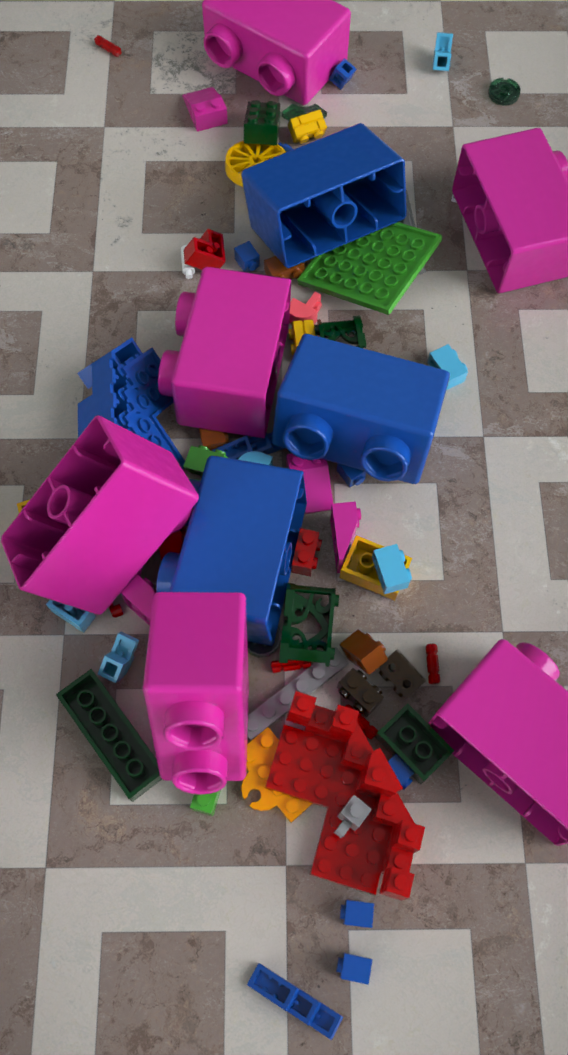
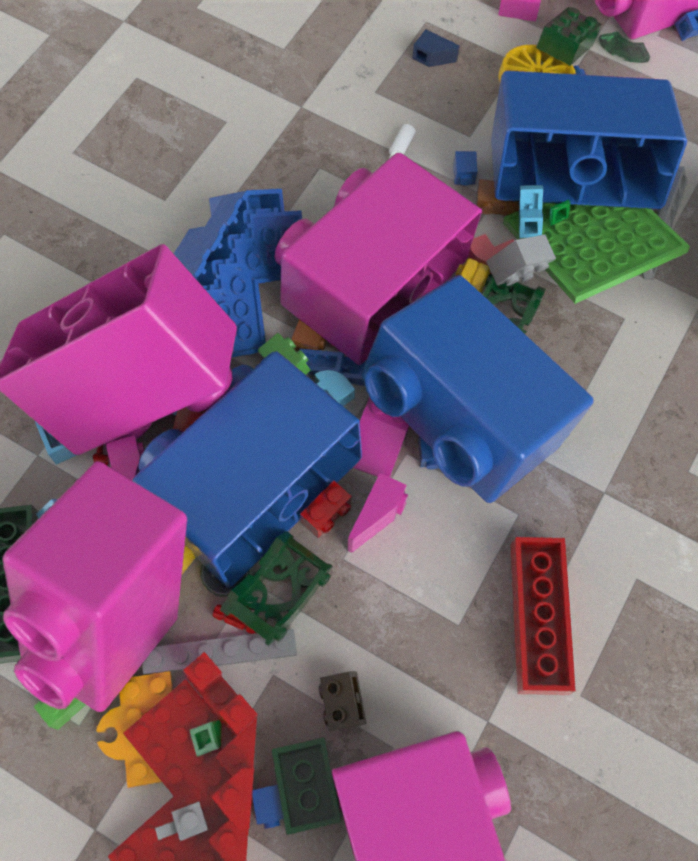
camera: 30 degrees right, 0 degrees up
red brick [183,229,226,270] -> none
yellow brick [288,109,327,144] -> none
dark brown brick [337,668,384,717] -> none
yellow brick [339,535,412,601] -> none
dark orange brick [339,630,388,675] -> none
red axle [345,704,378,739] -> none
medium azure brick [372,544,412,594] -> none
red axle [425,644,440,685] -> none
medium azure brick [427,344,468,390] -> none
none -> green slope [190,720,222,757]
none -> dark blue slope [412,29,460,67]
none -> light grey brick [487,235,556,286]
none -> red brick [510,537,576,695]
none -> medium azure brick [519,185,543,238]
none -> green slope [549,199,570,226]

